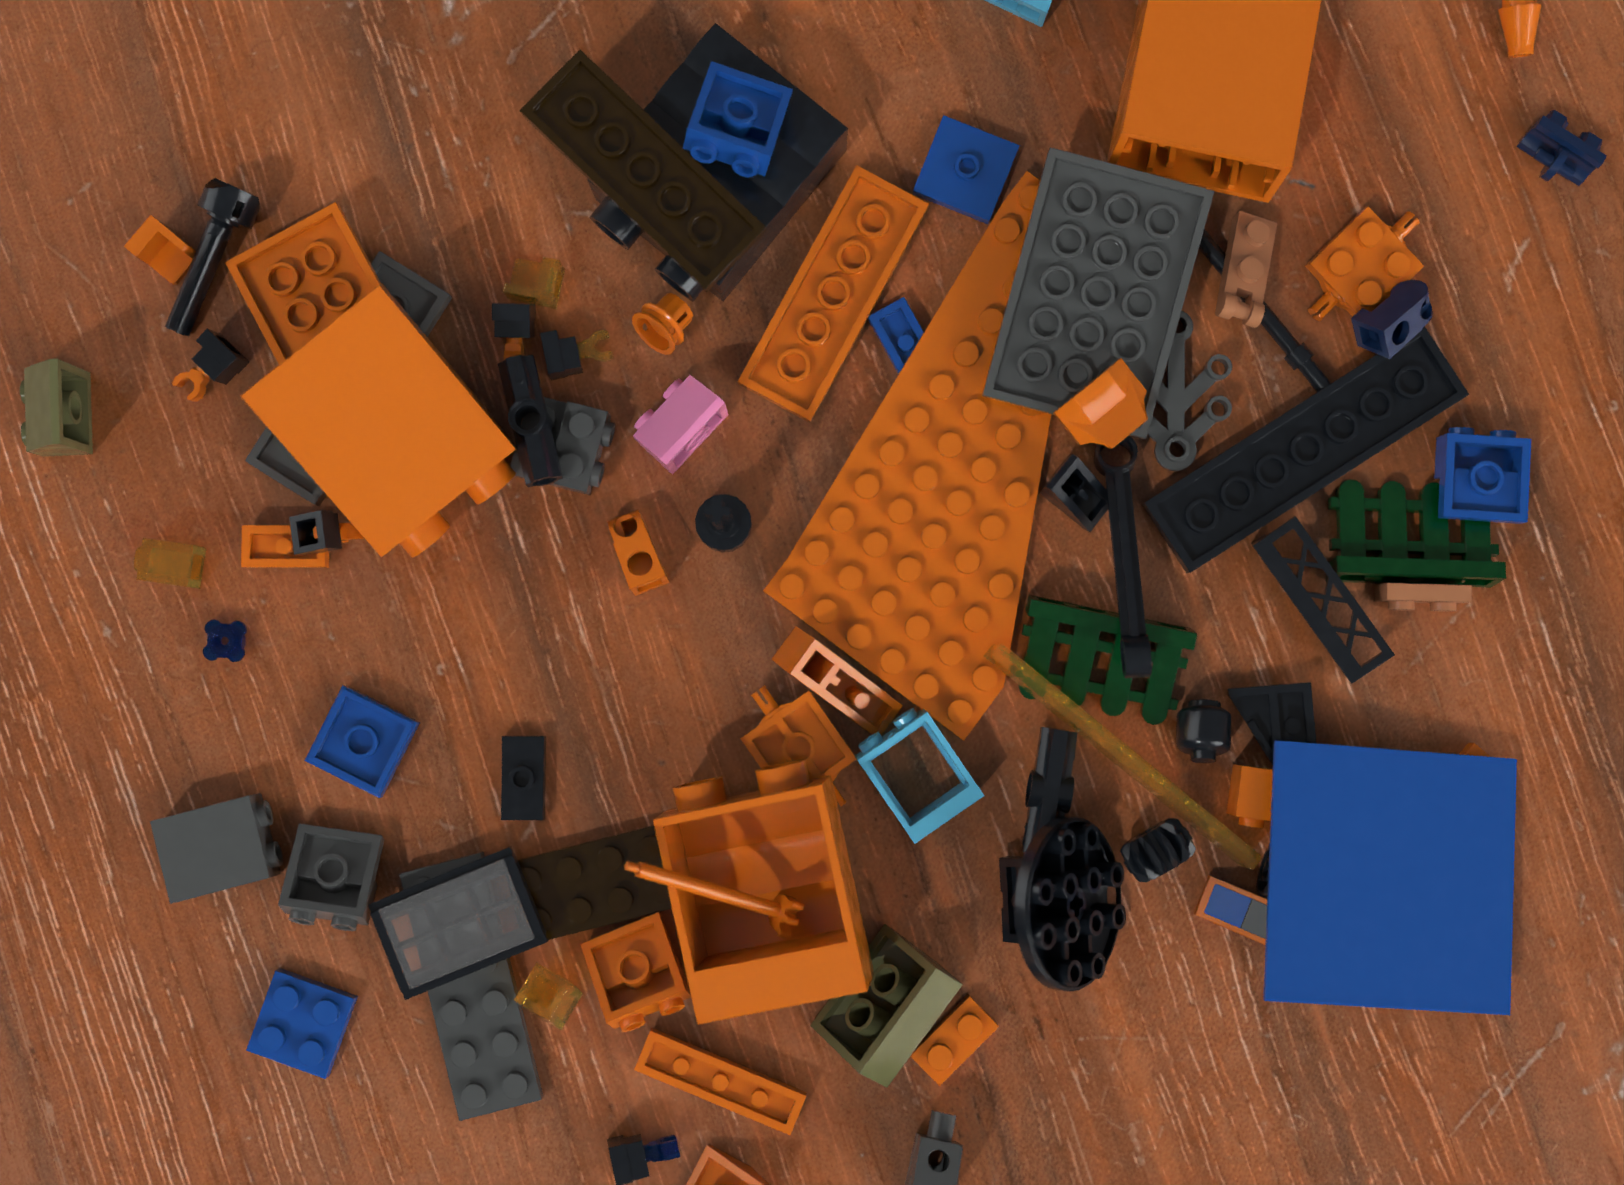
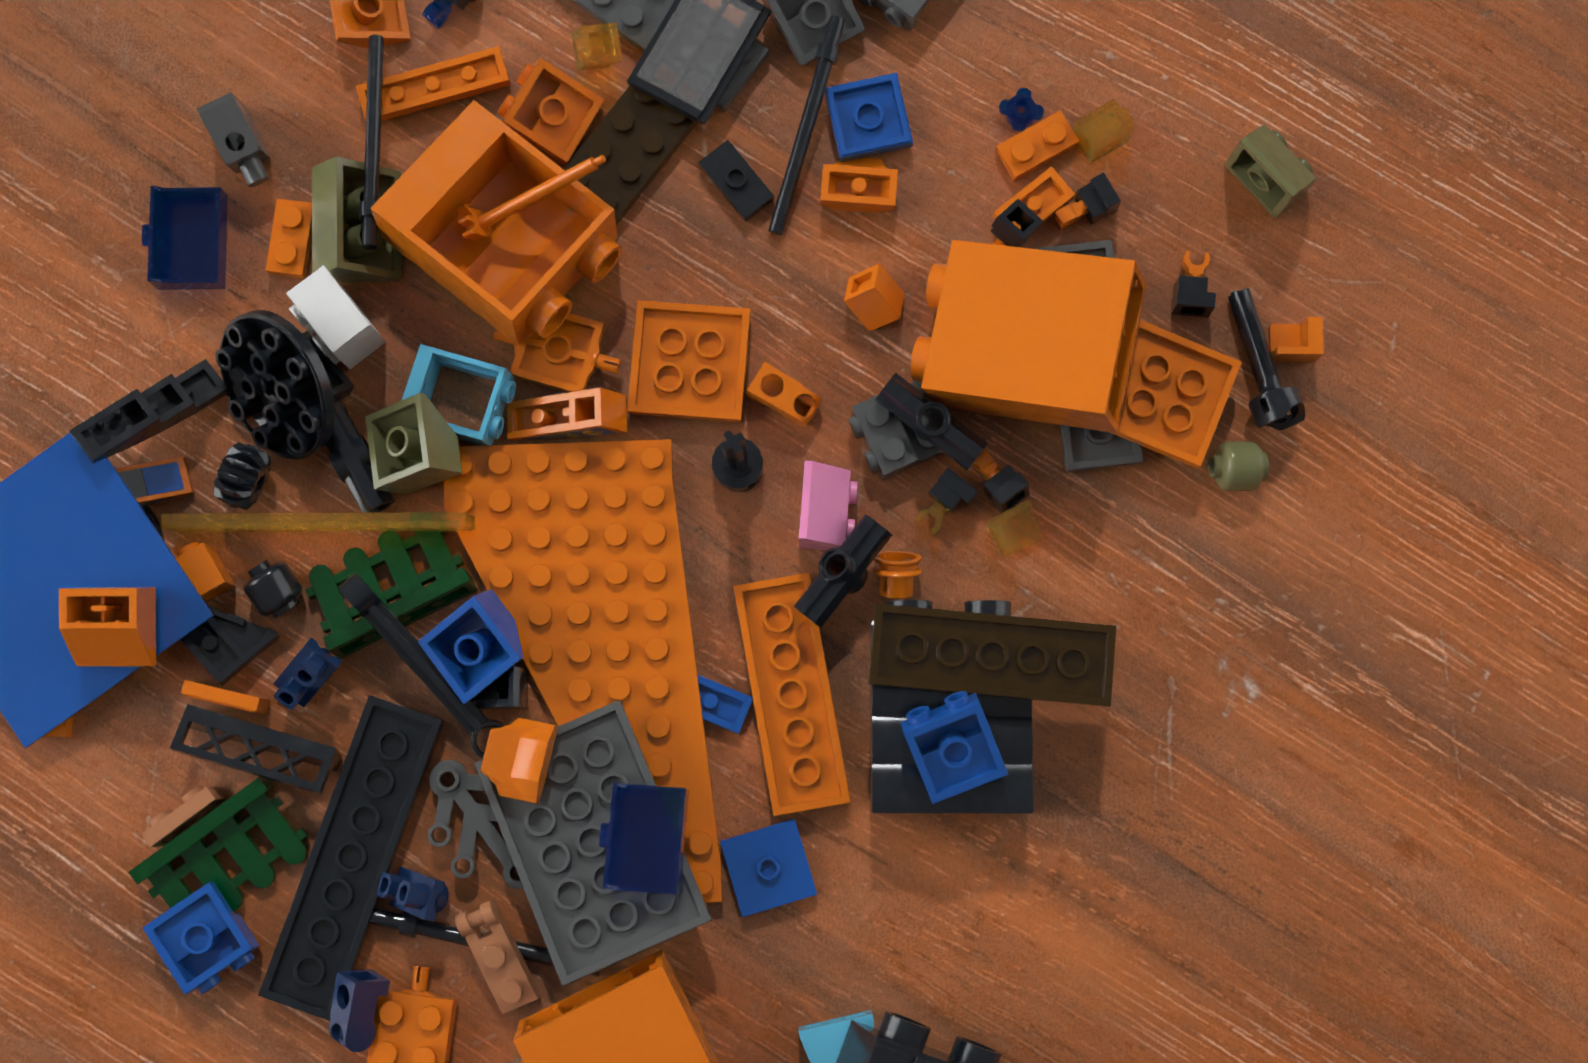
camera: 145 degrees right, 5 degrees down
none -> orange slope [59,587,156,666]
none -> black slope [69,359,229,463]
none -> clear blue container [142,186,228,290]
none -> orange tile [181,680,270,714]
none -> dark blue hips [273,637,342,710]
none -> white brick [286,265,386,369]
none -> black bar [359,35,384,250]
none -> olive slope [365,393,462,495]
none -> dark blue hips [377,866,449,921]
none -> blue slope [418,589,524,704]
none -> clear blue container [599,782,689,896]
none -> orange plate [627,300,751,423]
none -> black bar [768,16,845,235]
none -> black piece [794,514,893,627]
none -> orange slope [820,158,898,213]
none -> orange panel [843,263,905,331]
none -> orange plate [995,110,1079,181]
none -> black piece [1054,172,1121,230]
none -> olive head [1208,441,1269,491]

